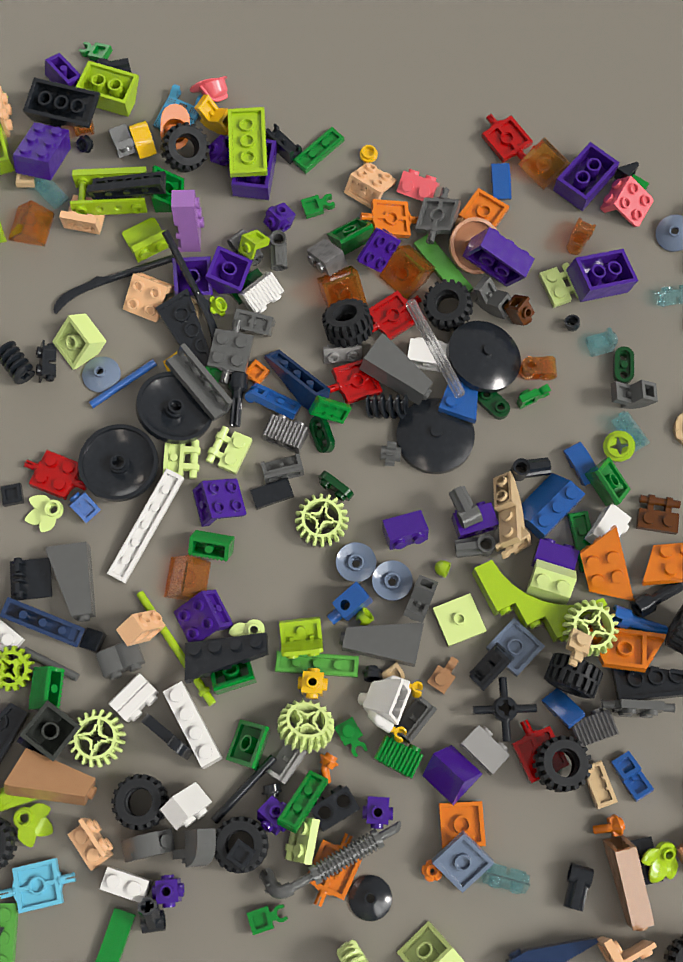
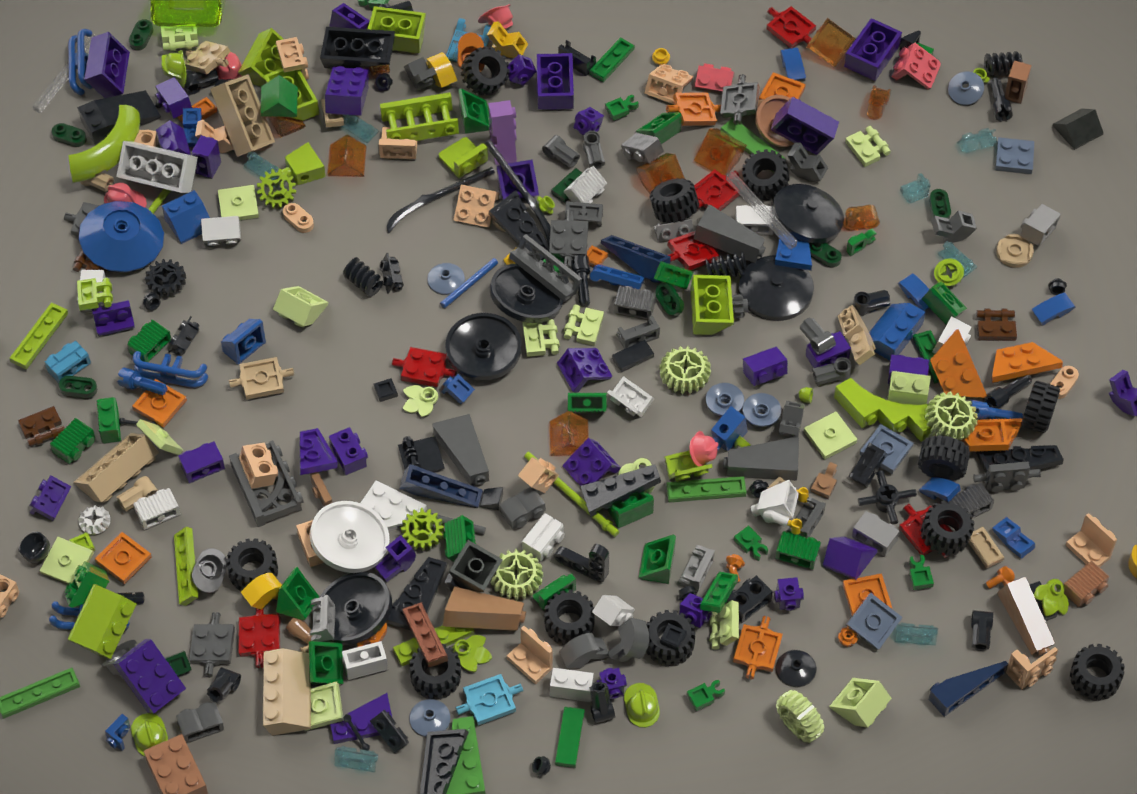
camera: 10 degrees left, 15 degrees down
yellowish green slope [52,313,107,370] -> none
black fence [87,171,166,200] -> none
white tile [107,468,185,584] -> none
white brick [163,681,223,769] -> none
dark purple slope [205,246,253,294] -> none
black bar [211,754,277,824] -> none
lime plate [228,107,268,177] -> none
lime bracket [238,229,270,260] -> none
dark grey piece [259,821,401,899] -> none
yellowish green gear [277,698,335,754] -> none
yellow brick [298,668,328,699] -> none
dark green plate [318,471,354,502] -> none
dark purple bracket [356,228,401,273] -> none
tan plate [495,528,532,559] -> none
reddish brown brick [504,294,535,326] -> none
black hinge [564,315,580,332] -> none
dark purple brick [566,249,638,302] -> none
tan plate [566,628,593,667] -> none
none -> green bracket [533,573,576,611]
none -> white bracket [607,376,654,417]
none -> lime piece [624,683,660,727]
none -> coral piece [689,431,718,467]
none -> lime slope [690,275,734,335]
none -> green plate [909,555,934,590]

